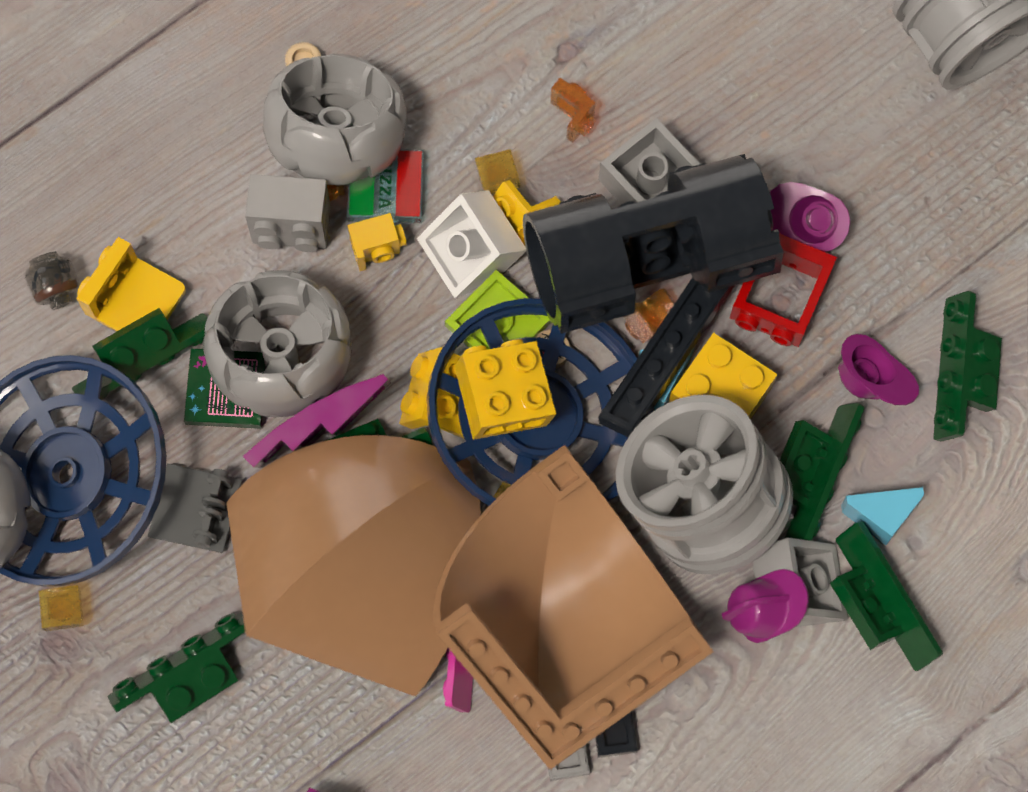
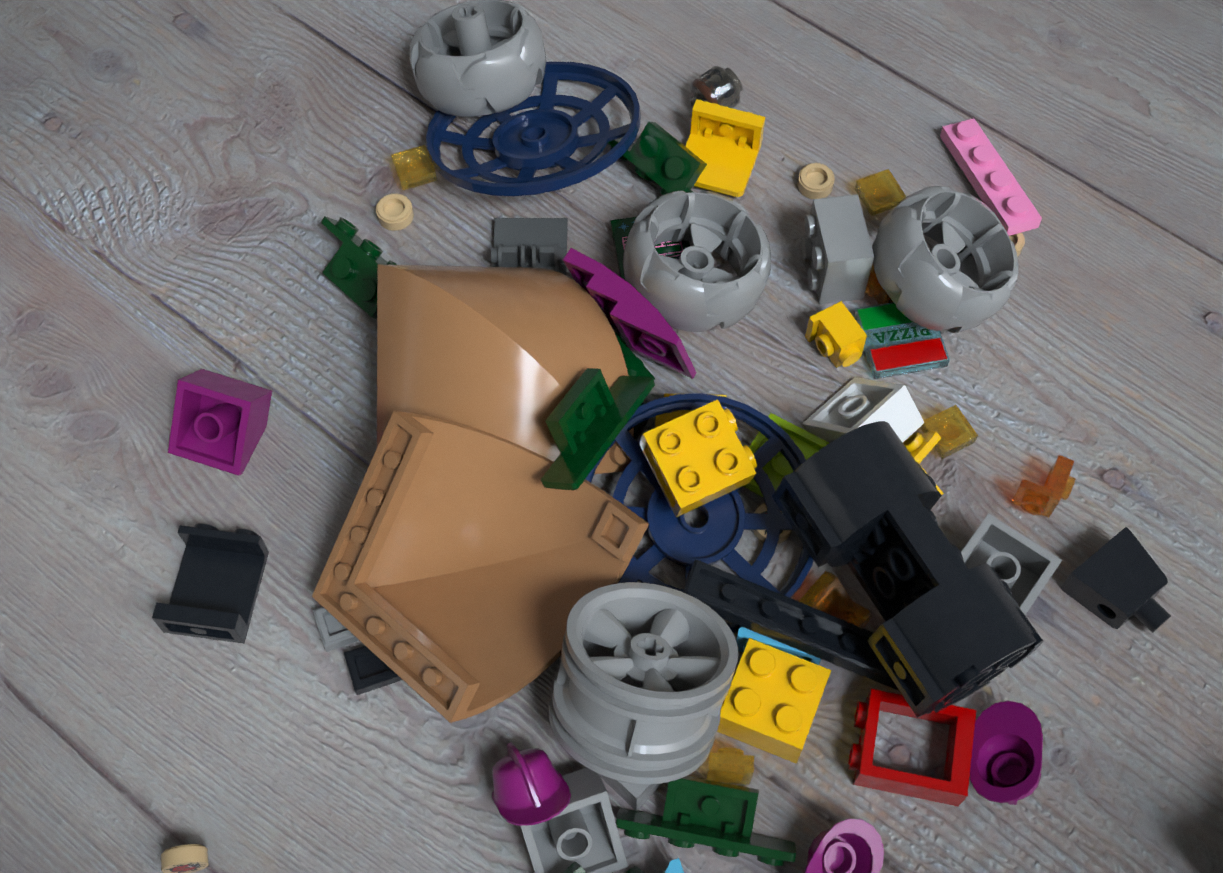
camera: 80 degrees right, 10 degrees down
none -> tan tile [376,194,414,231]
none -> dark green bracket [541,368,655,491]
none -> clear yellow plate [706,747,754,784]
none -> tan tile [797,163,835,199]
none -> clear yellow plate [855,169,906,216]
none -> bright pink plate [940,118,1042,236]
none -> black torso [1061,527,1171,633]

